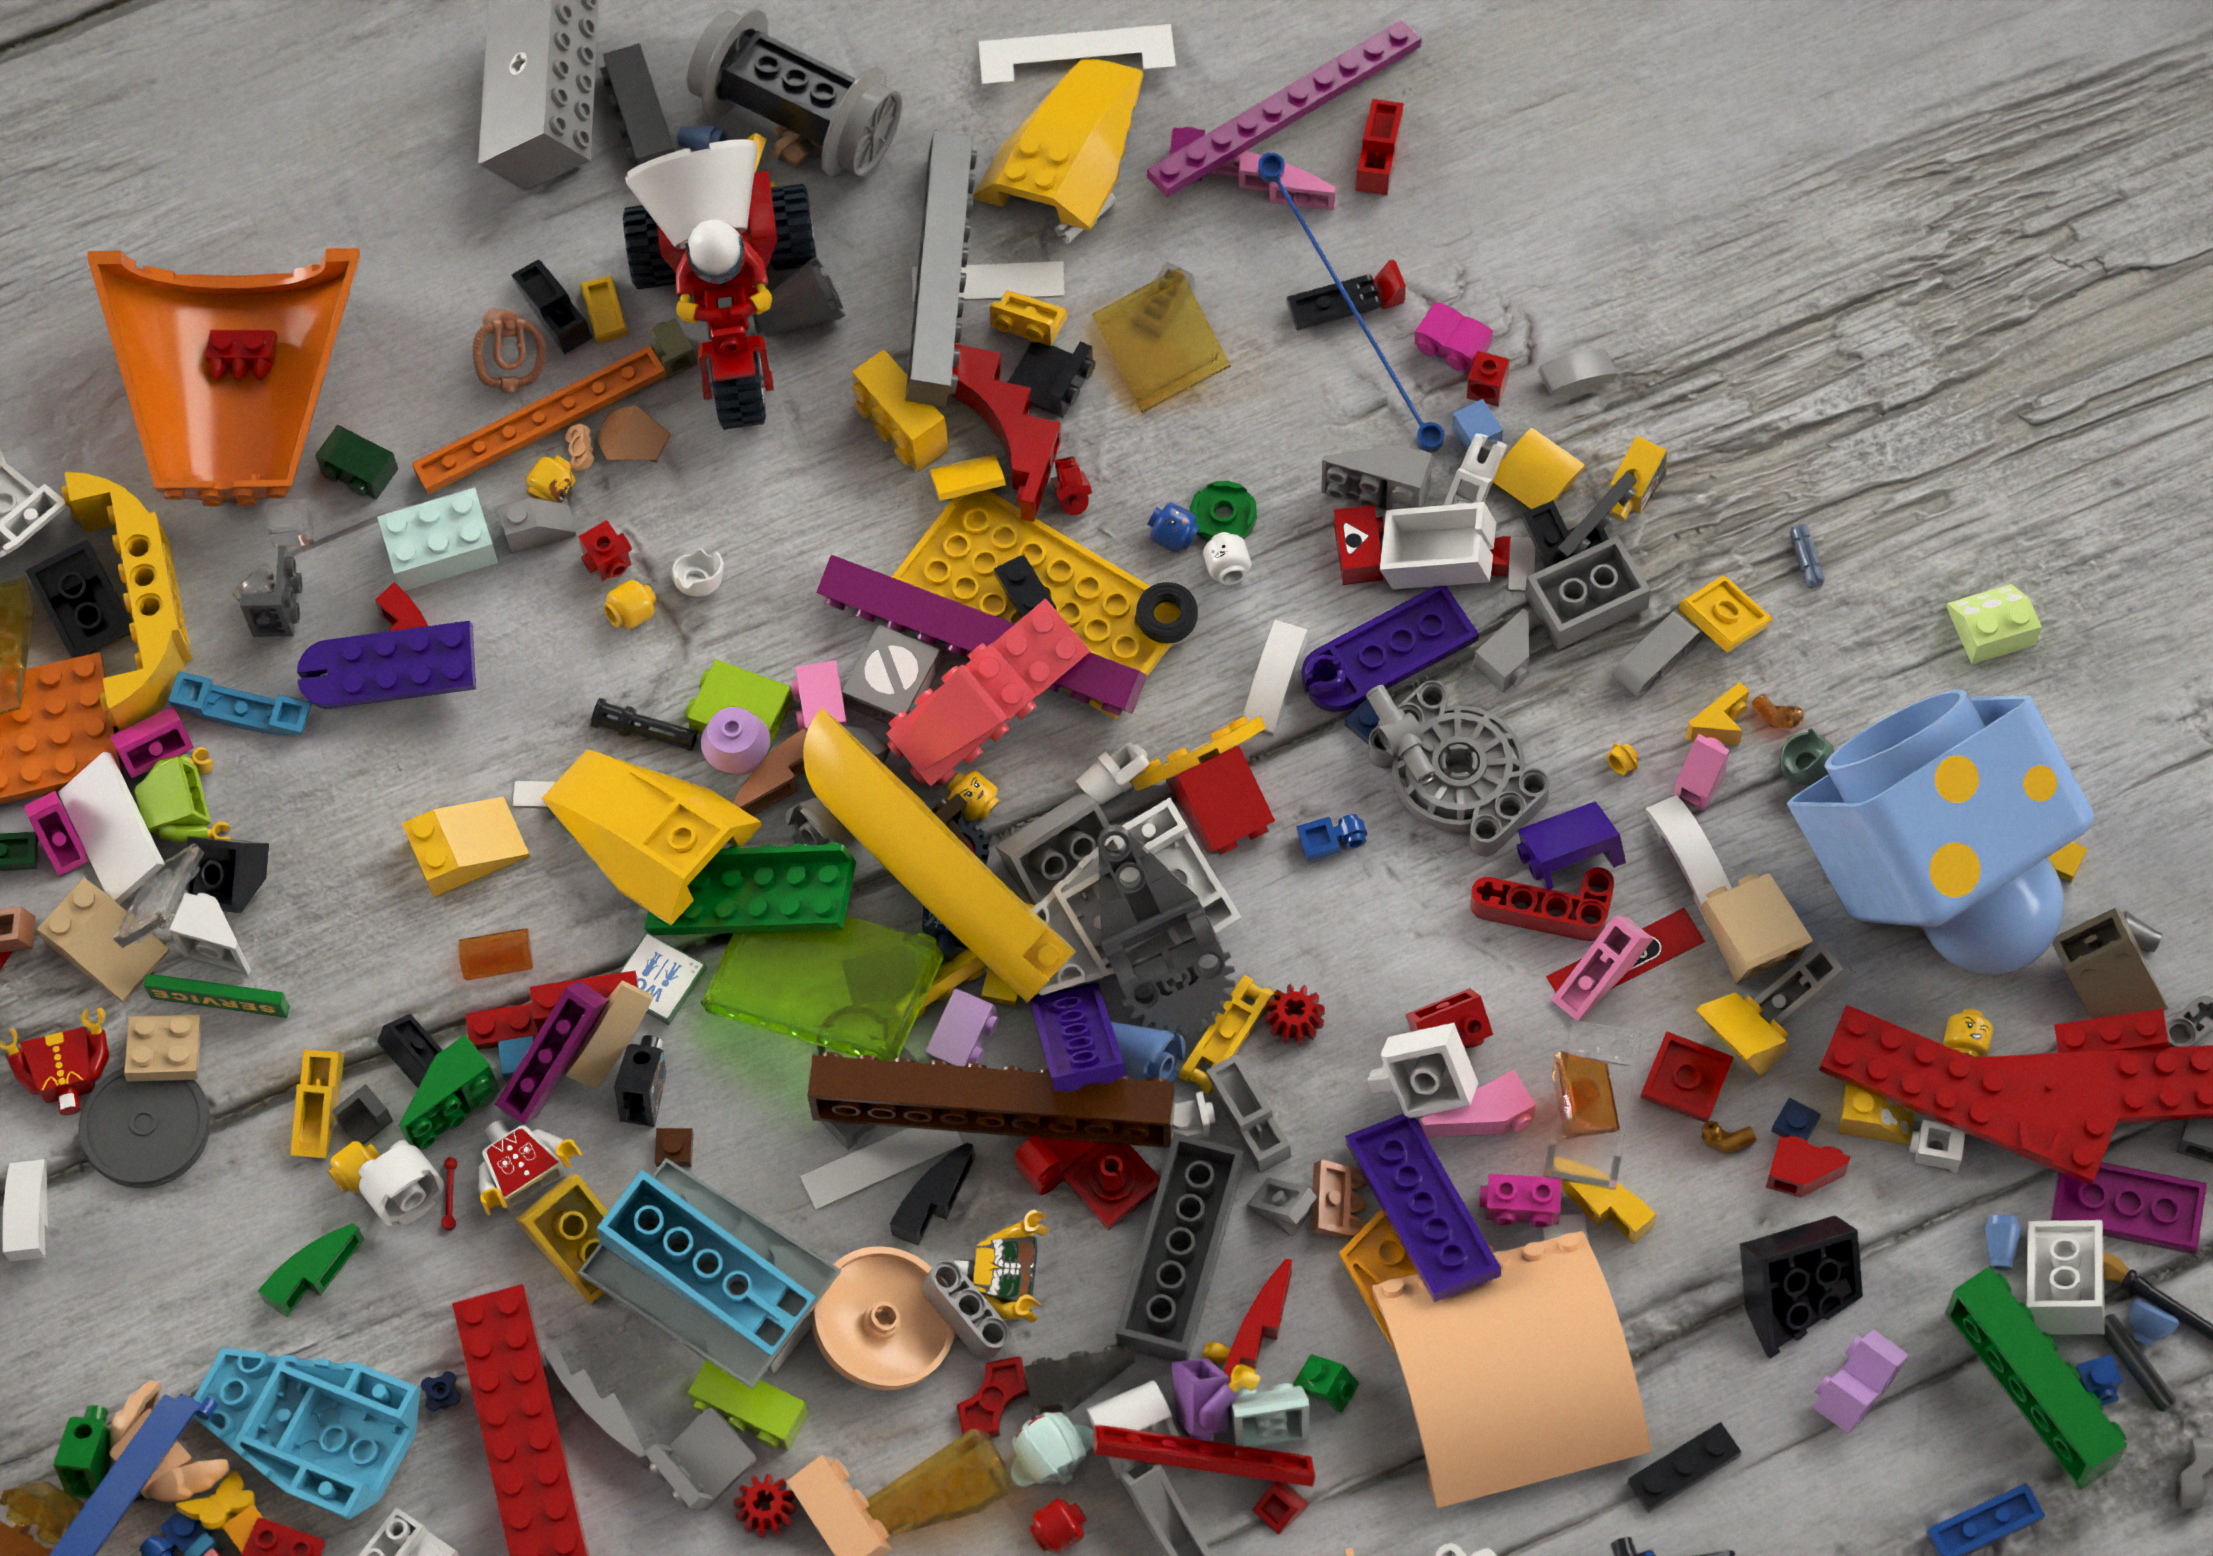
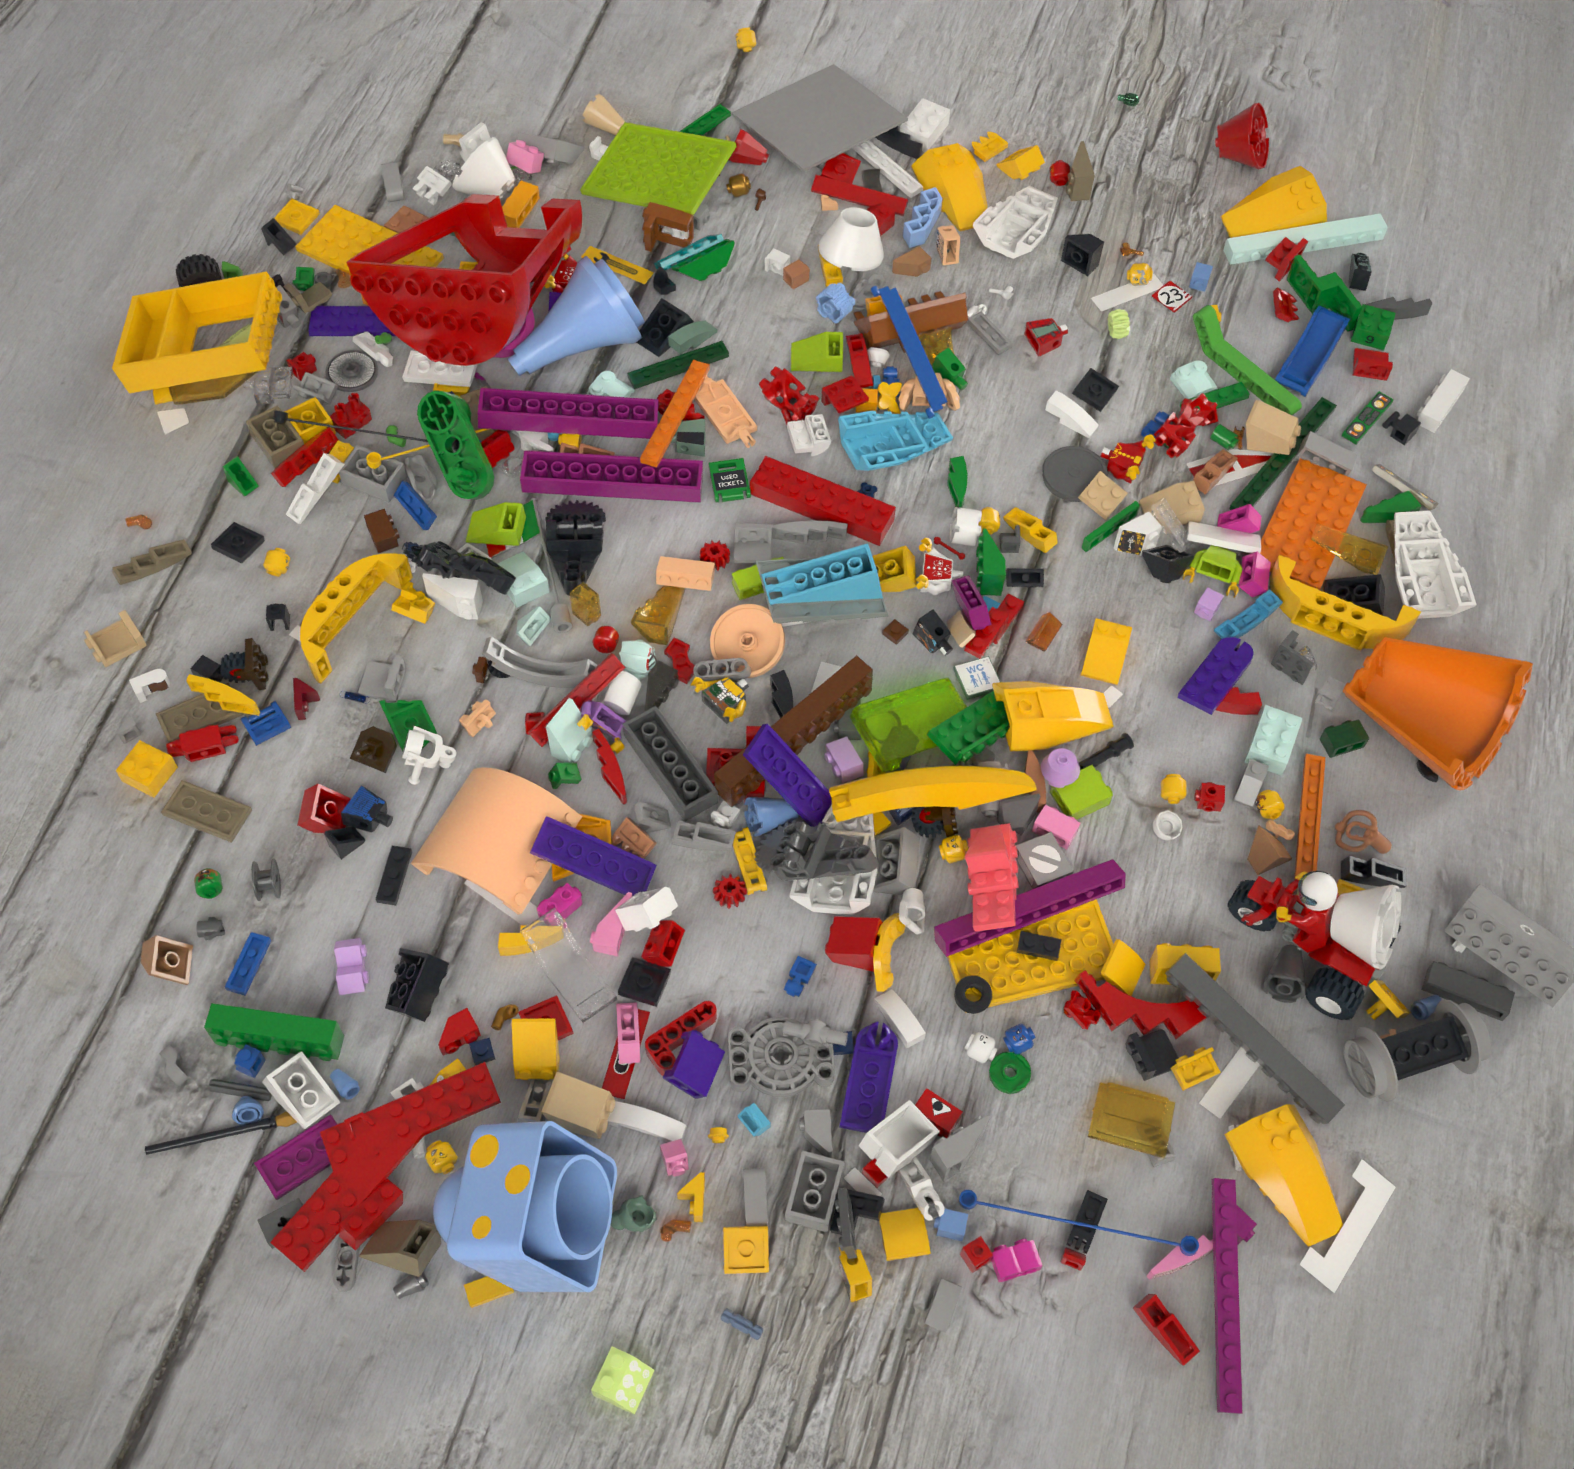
camera: 125 degrees right, 5 degrees down
red plate [205,330,278,380] -> none
clear orange slope [1552,1051,1620,1139] -> none
none -> black plate [618,957,671,1007]
none -> medium azure piece [737,1103,771,1137]
none -> lavender brick [1194,587,1224,621]

